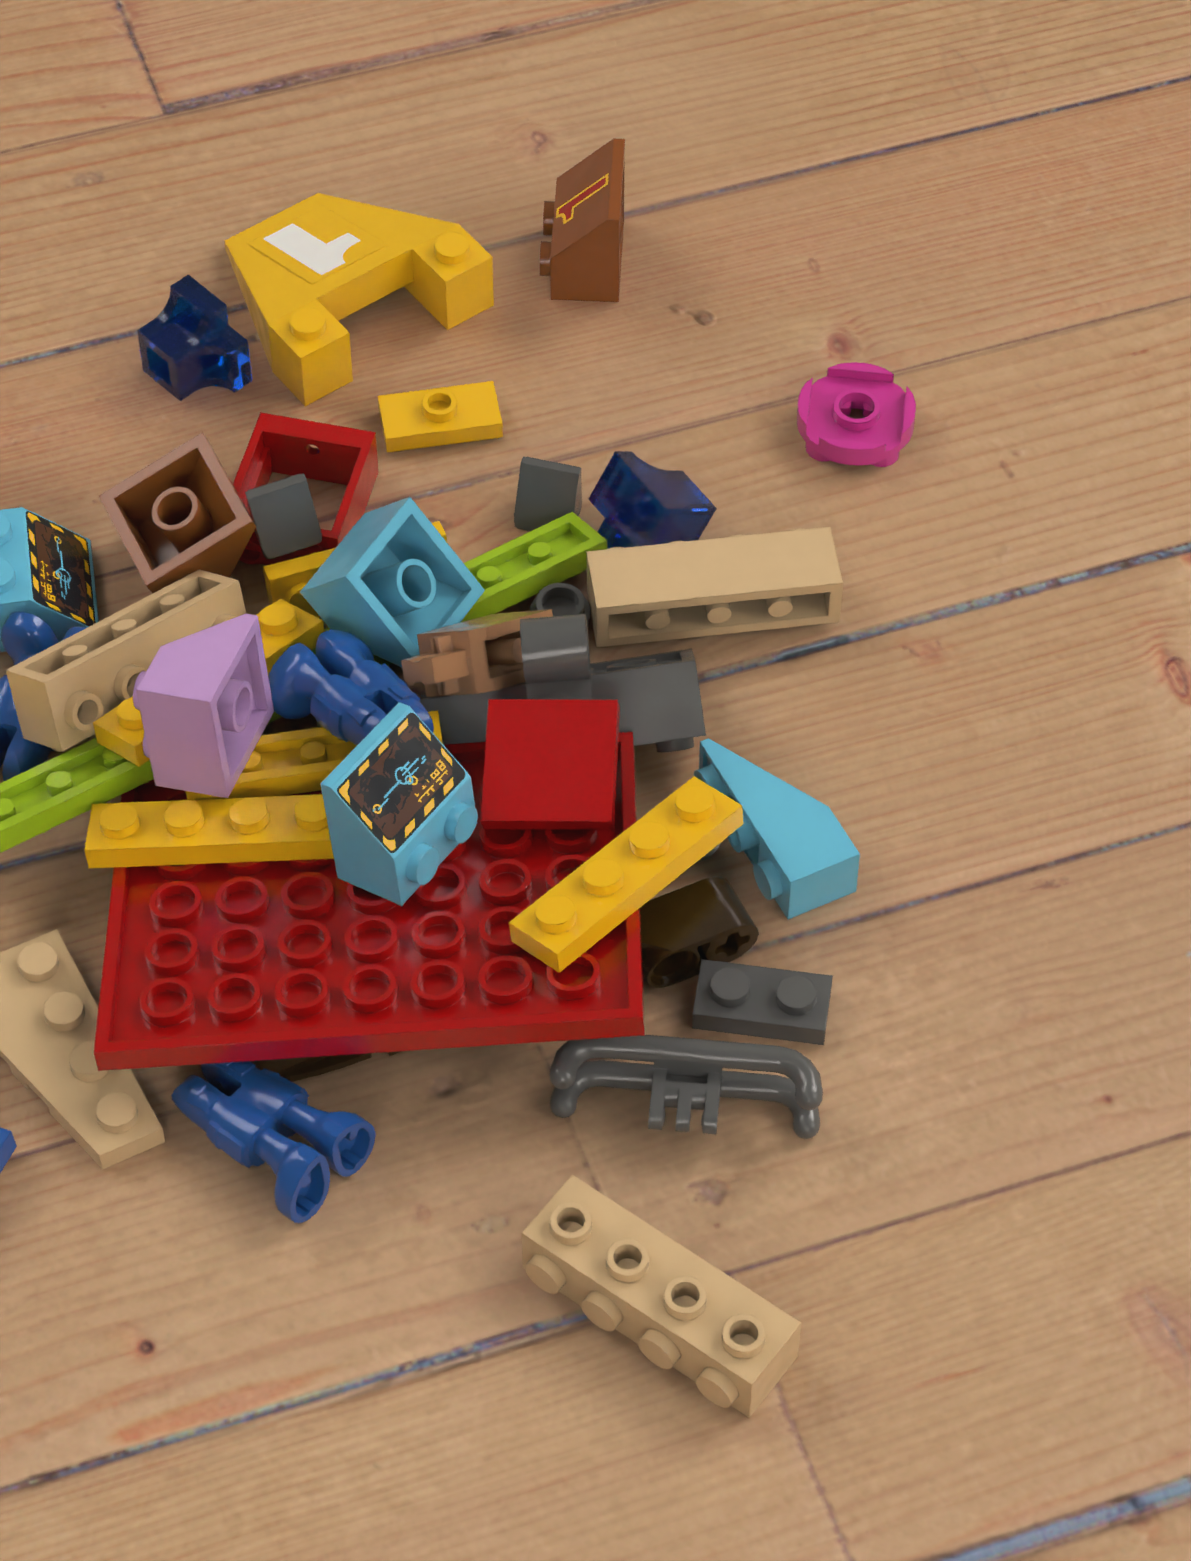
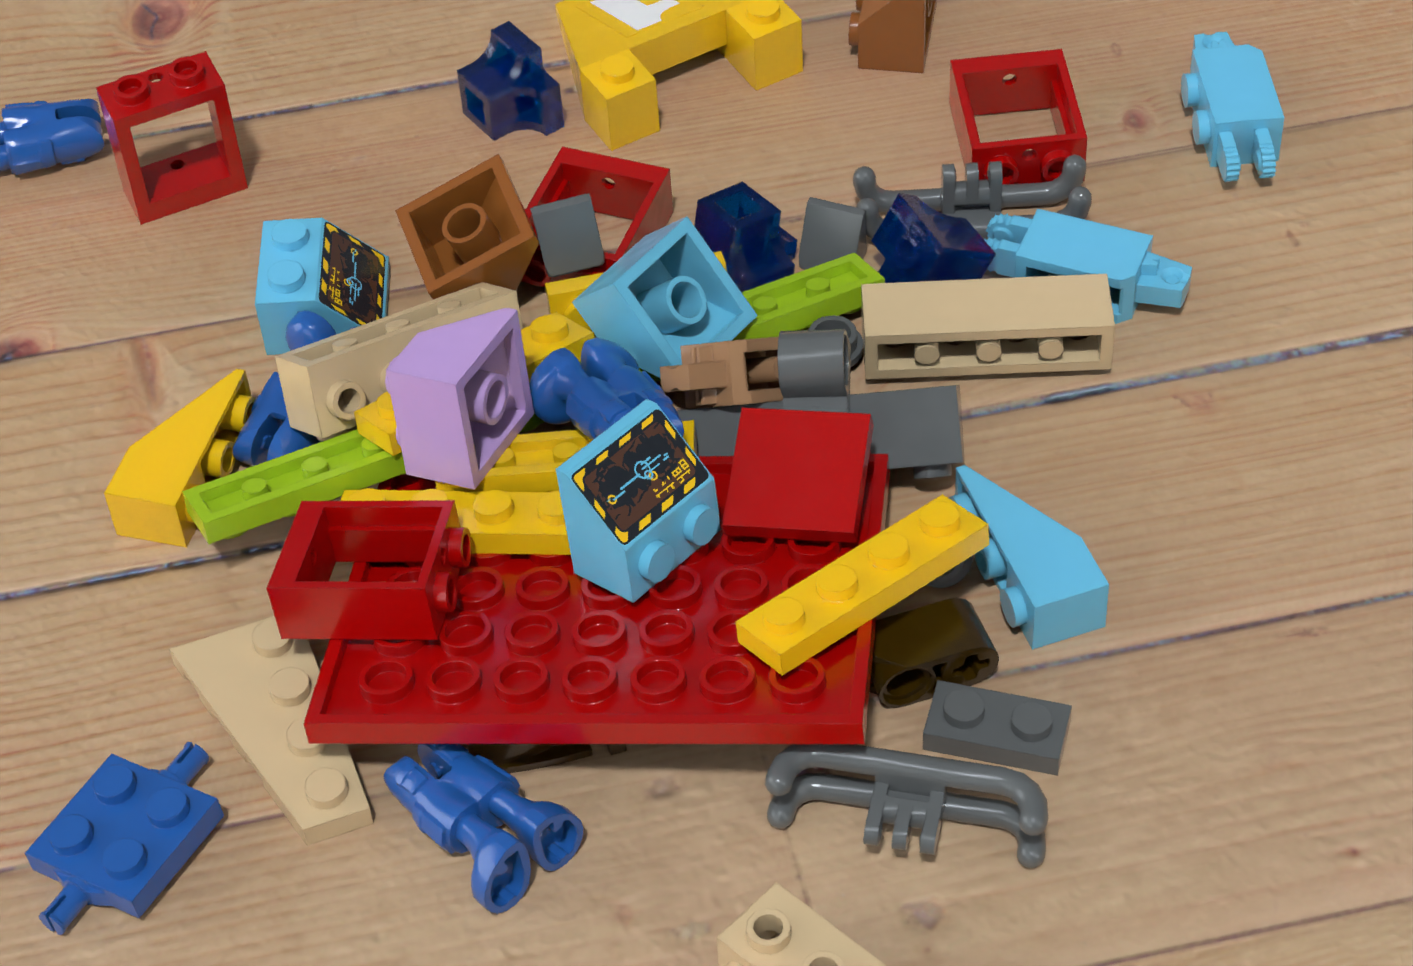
camera: 10 degrees right, 5 degrees down
yellow plate [377,381,503,453] -> none
dark pink plate [797,362,916,467] -> none
none -> red window [266,500,472,640]
none -> clear blue brick [694,181,798,292]
none -> dark grey piece [853,155,1092,245]
none -> red window [949,49,1088,185]
none -> medium azure hinge [974,209,1192,324]
none -> medium azure hinge [1181,32,1285,182]

